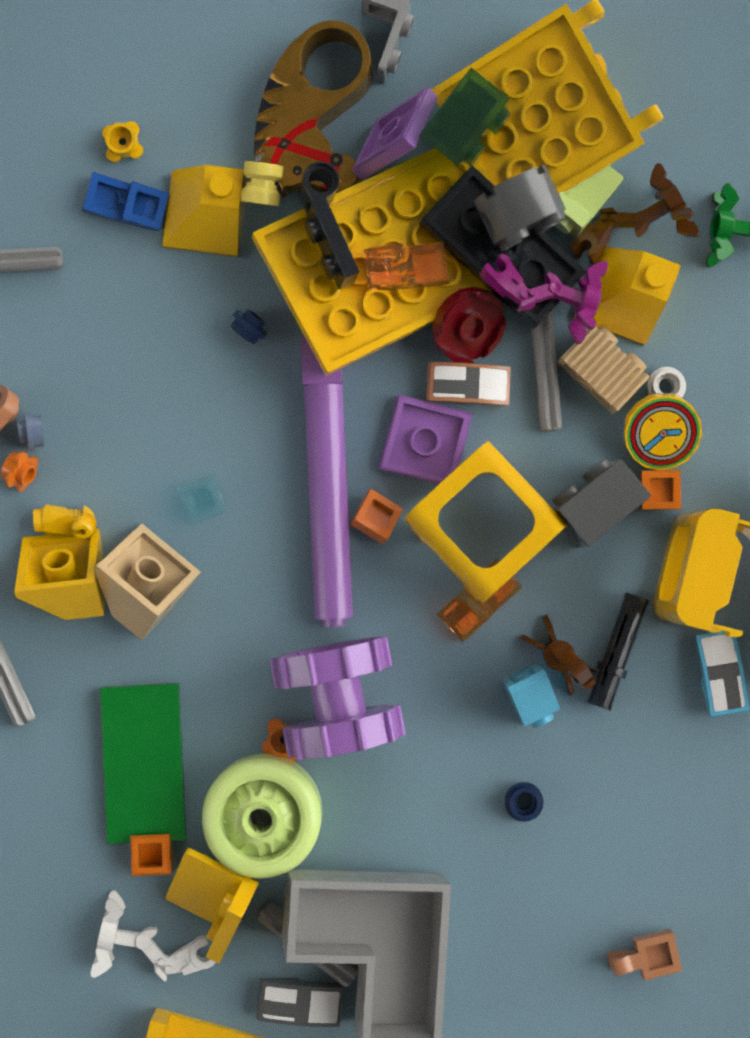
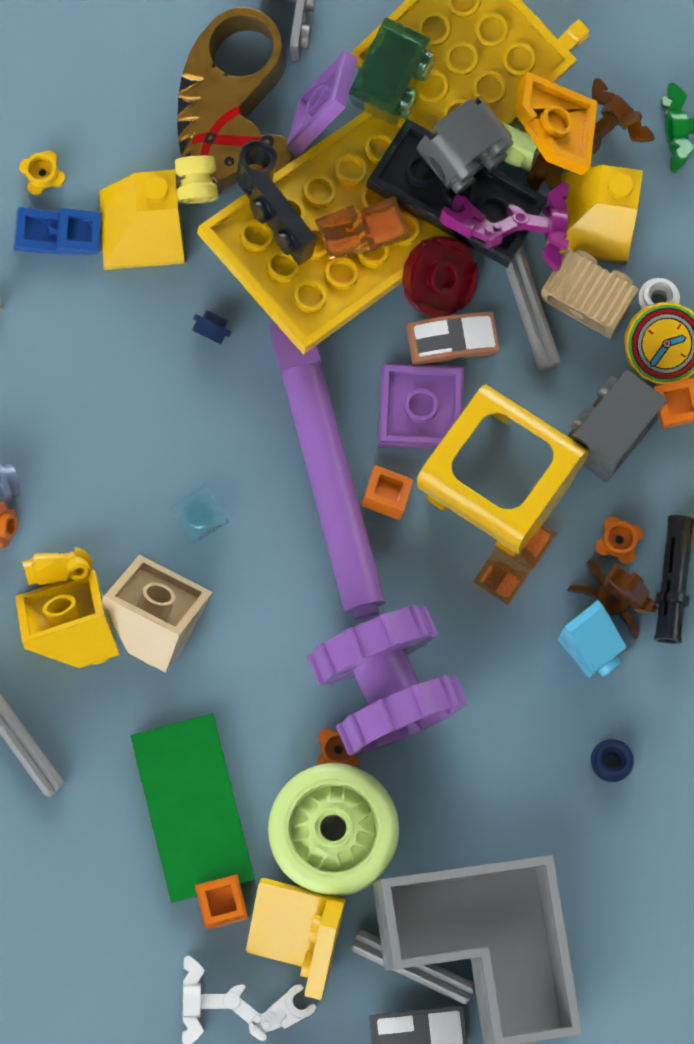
camera: 10 degrees left, 10 degrees down
none -> light orange plate [515,72,598,176]
none -> orange plate [595,516,643,564]

